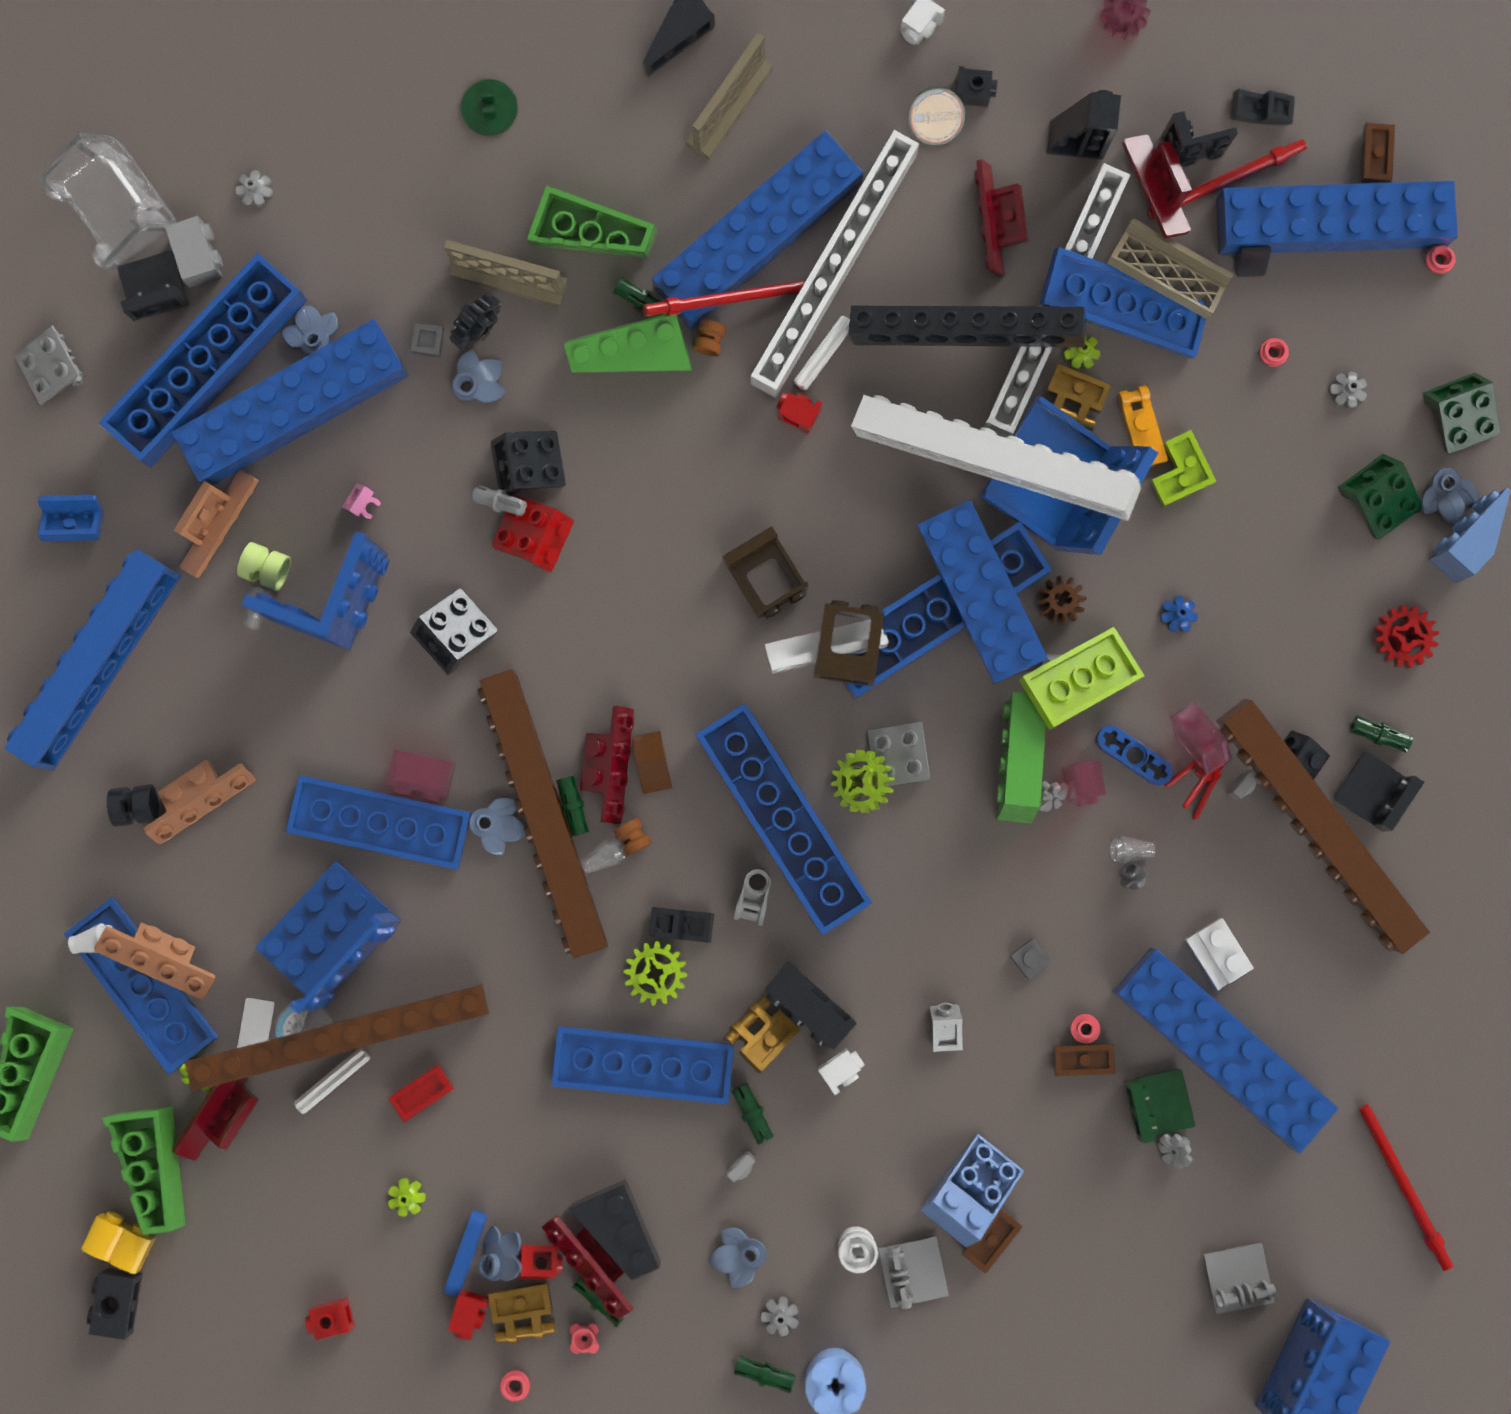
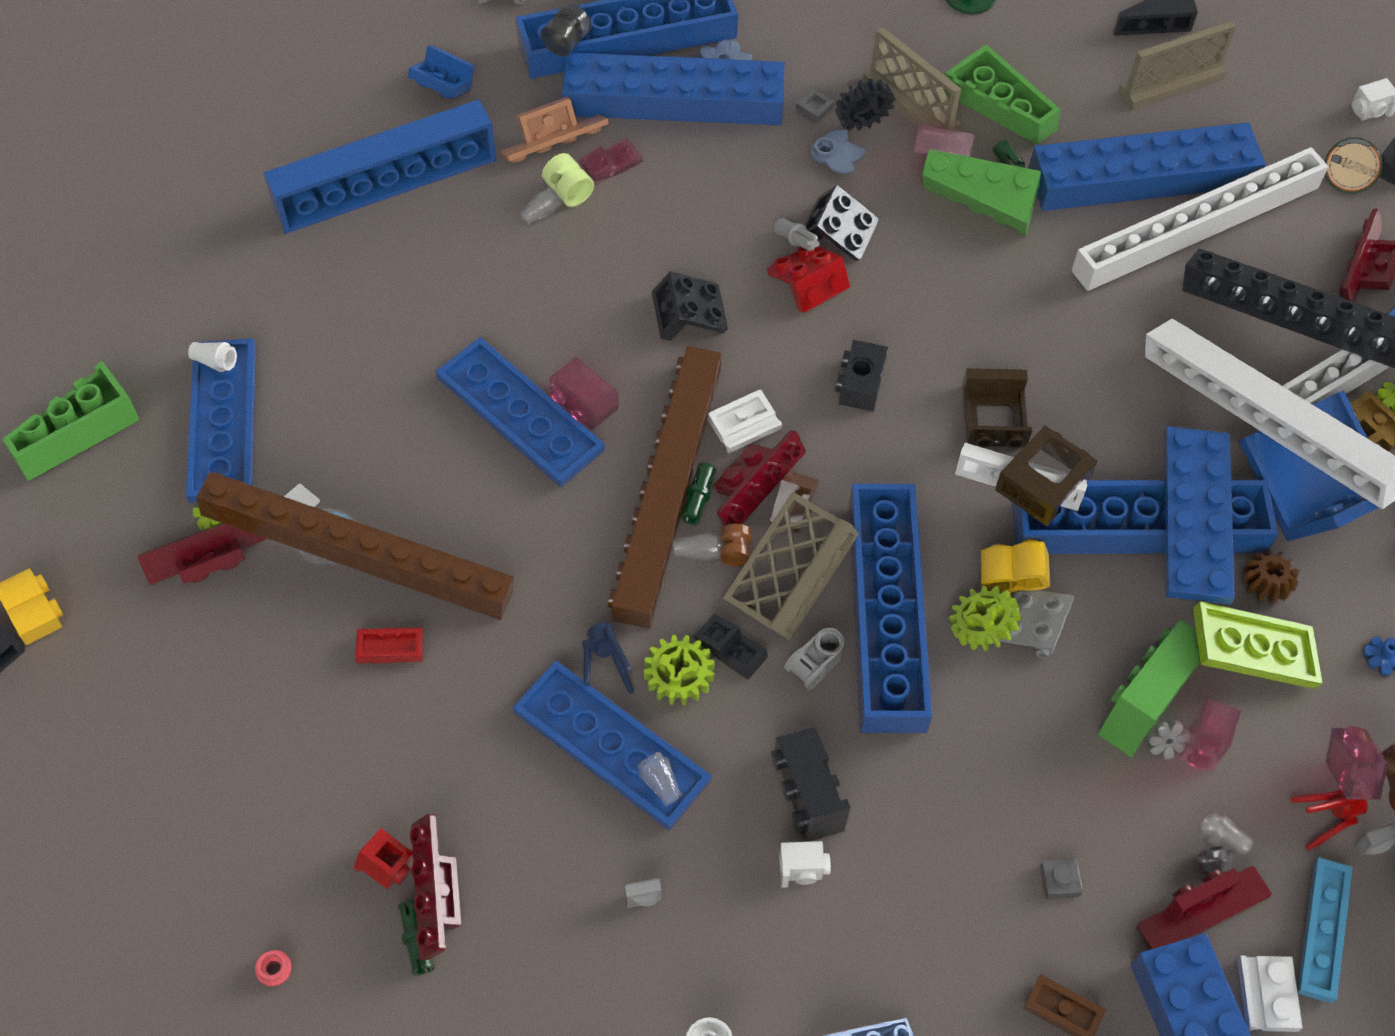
camera: 30 degrees right, 25 degrees down
nougat bracket [94,922,216,999] -> none
bright green wedge [102,1106,186,1235] -> none
black wheel [107,784,160,827] -> none
nougat bracket [143,759,256,845] -> none
blue bracket [242,531,389,650] -> none
blue bracket [255,861,401,1014] -> none
white axle [294,1047,370,1114] -> none
red brick [305,1297,355,1341] -> none
bright pink tile [342,483,381,519] -> none
lime plant [388,1178,426,1217] -> none
blue beam [444,1210,488,1298] -> none
red brick [448,1289,489,1341] -> none
sand blue plate [469,798,526,855] -> none
sand blue plate [478,1226,522,1281] -> none
pearl gold plate [488,1282,556,1344] -> none
black wedge [568,1179,661,1281] -> none
coral plate [569,1323,599,1354] -> none
red bar [643,281,804,317] -> none
dark orange wheel [692,319,727,357] -> none
sand blue plate [709,1228,767,1288] -> none
pearl gold plate [723,996,800,1073] -> none
dark green pin [731,1082,774,1145] -> none
red brick [776,392,823,434] -> none
white axle [794,316,850,391] -> none
light grey bracket [930,1003,963,1052] -> none
coral plate [1070,1014,1100,1044] -> none
blue beam [1096,726,1173,786] -> none
none -> clear smoke wheel [541,4,592,57]
none -> clear pink slope [578,137,643,182]
none -> dark blue plant [582,623,634,694]
none -> clear cone [637,752,682,806]
none -> white plate [707,389,782,454]
none -> dark tan fence [723,492,859,641]
none -> black brick [835,340,888,412]
none -> clear pink brick [913,124,974,157]
none -> yellow brick [981,539,1050,593]
none -> dark red bracket [1136,866,1272,950]
none -> dark azure plate [1297,857,1353,1003]

